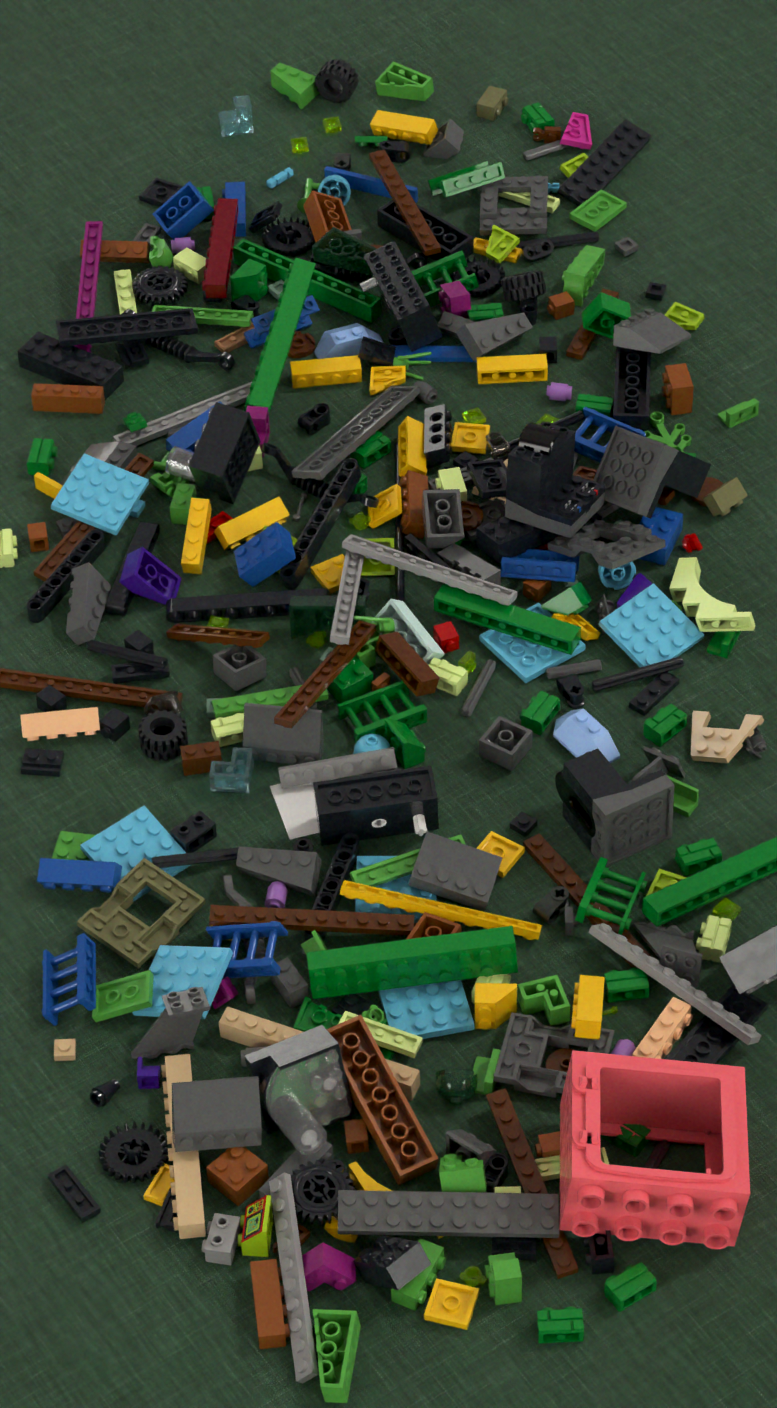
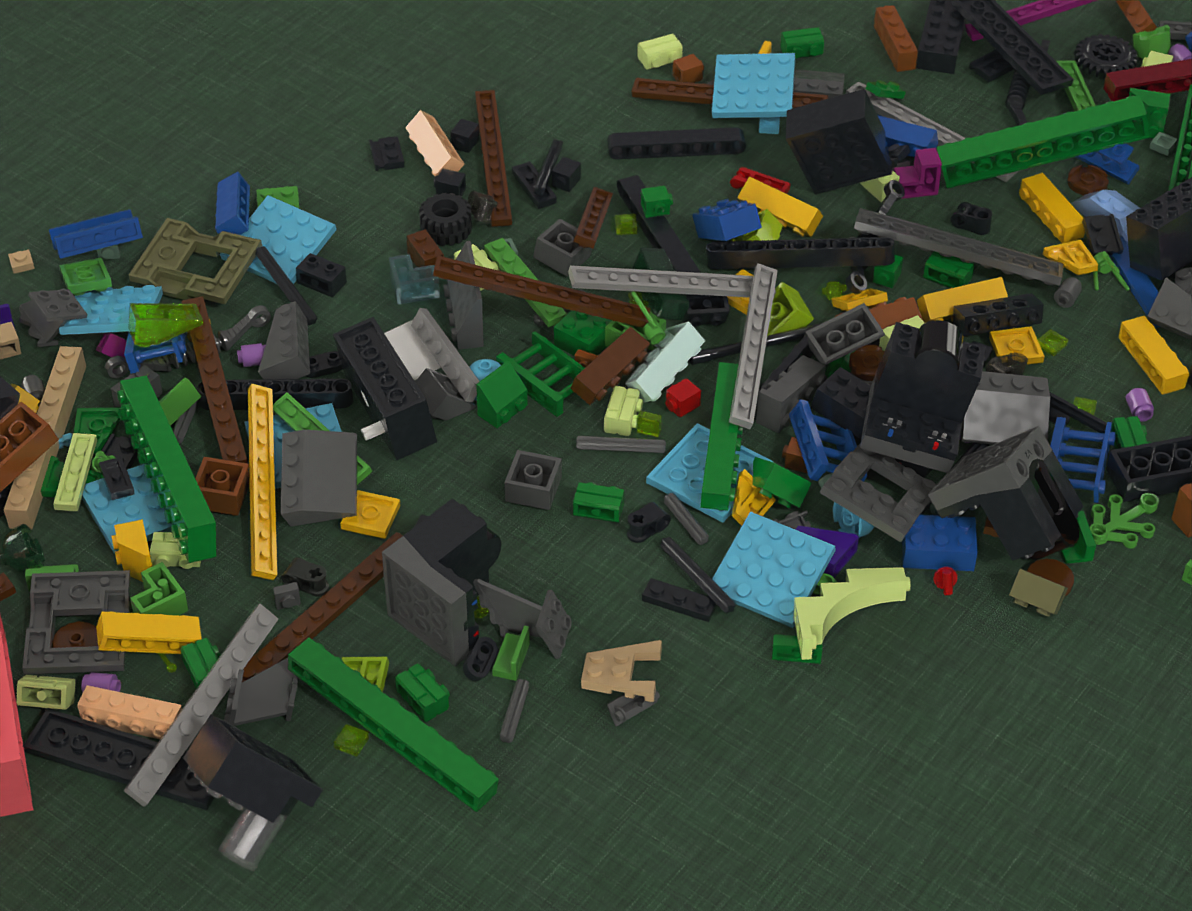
camera: 70 degrees right, 0 degrees up
black beam [27,529,105,623] -> none
dark grey wedge [66,562,112,645] -> none
yellowish green plate [114,269,137,315] -> none
dark purple slope [119,547,182,605] -> none
bright green brick [170,483,205,525] -> none
yellow brick [181,498,212,574] -> none
light blue wedge [553,708,620,763] -> none
green fence [575,857,647,935] -> none
green brick [643,704,687,747] -> none
yellowish green brick [696,915,732,963] -> none
none -> black plate [99,457,134,500]
none -> clear neon green slope [128,303,203,347]
none -> black plate [463,636,498,681]
none -> dark grey axle [500,679,529,743]
none -> green brick [641,185,673,218]

